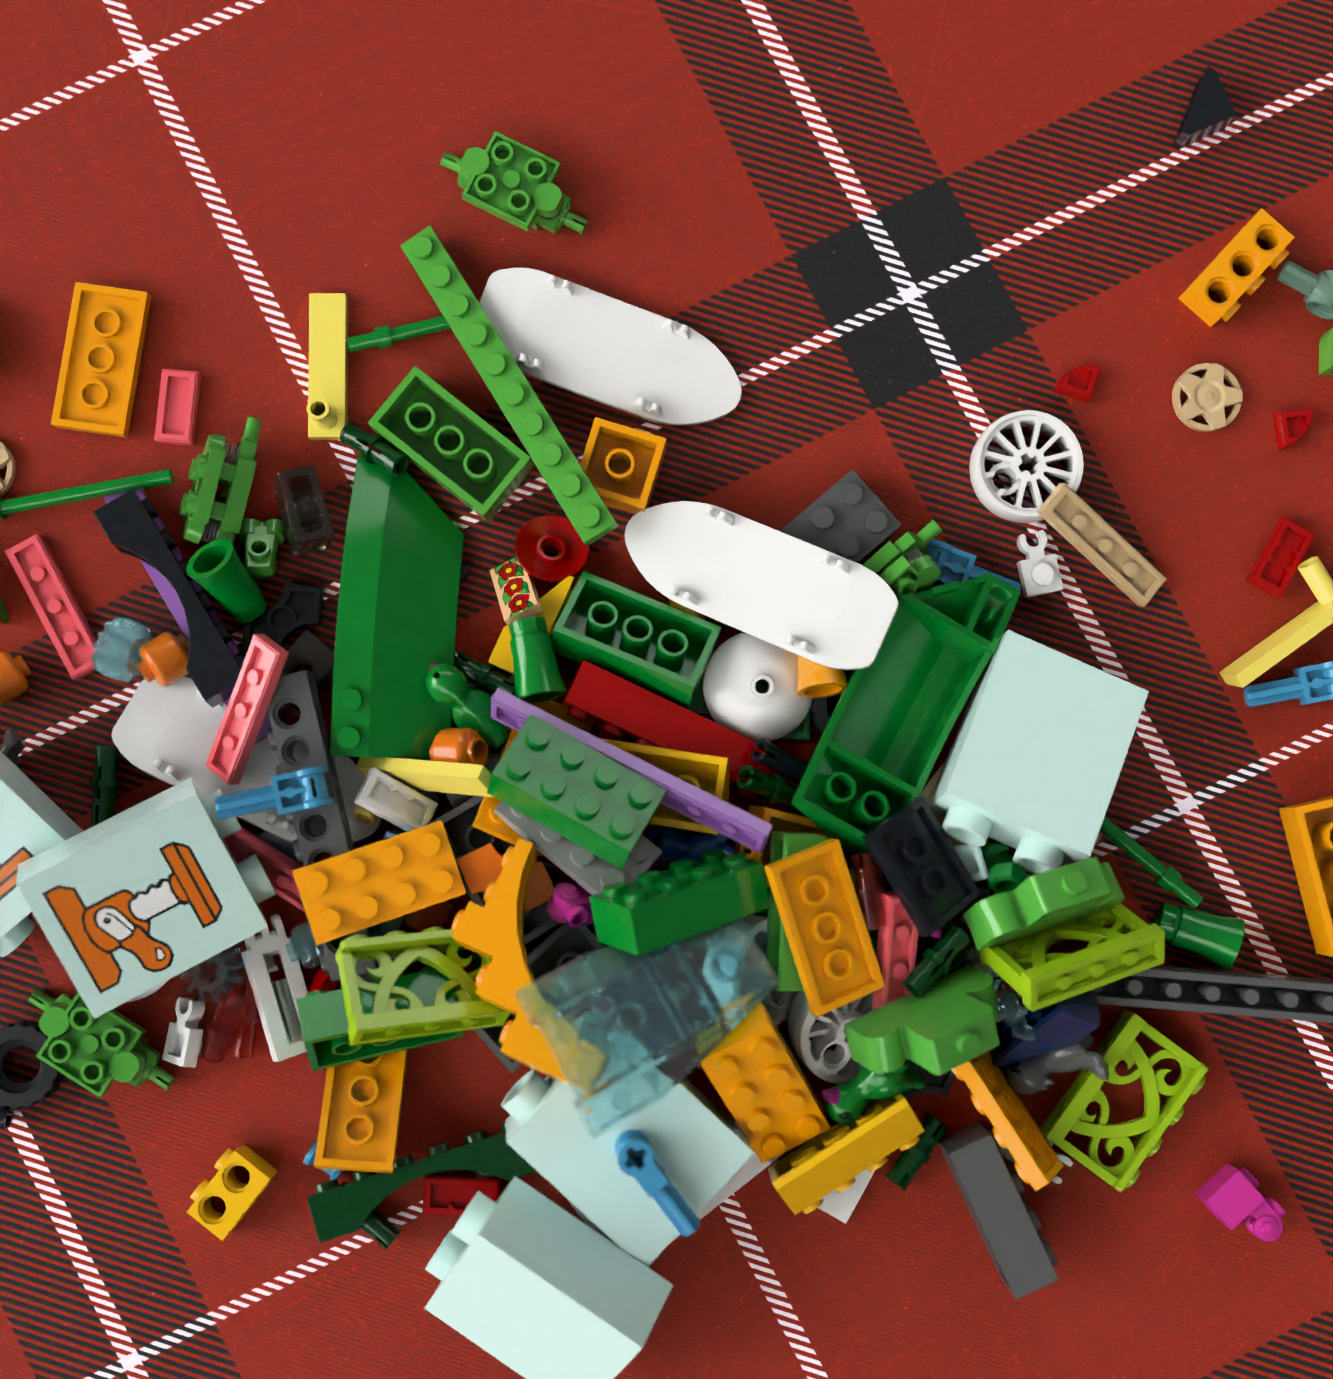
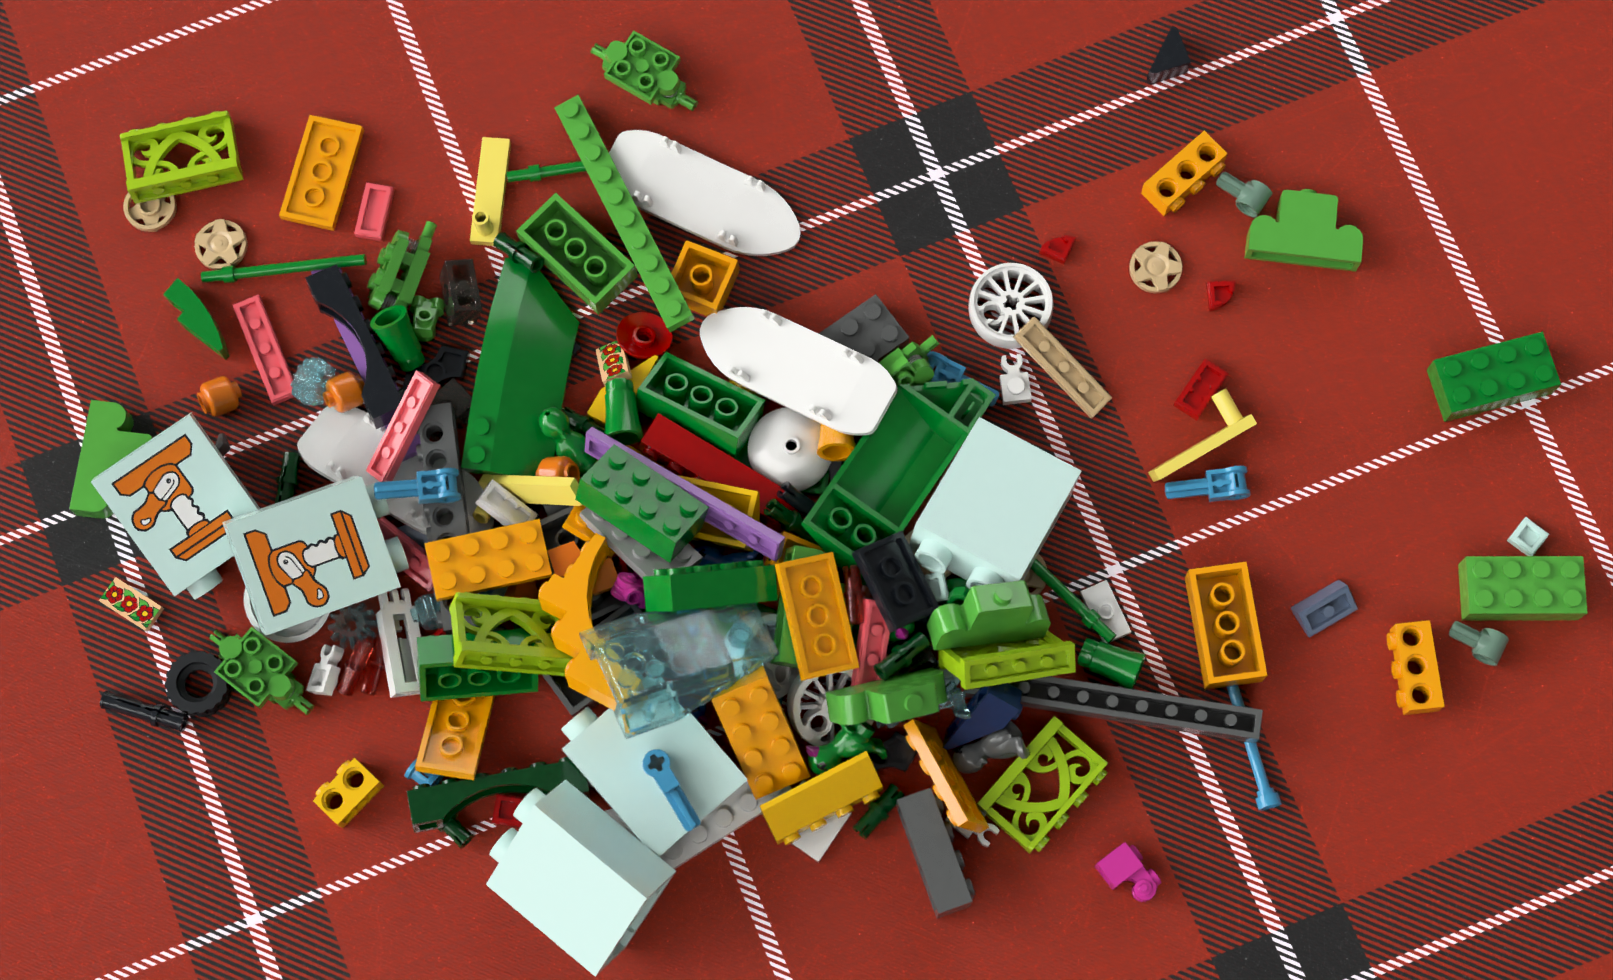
camera: 10 degrees right, 10 degrees down
none -> white plate [1080,580,1131,643]

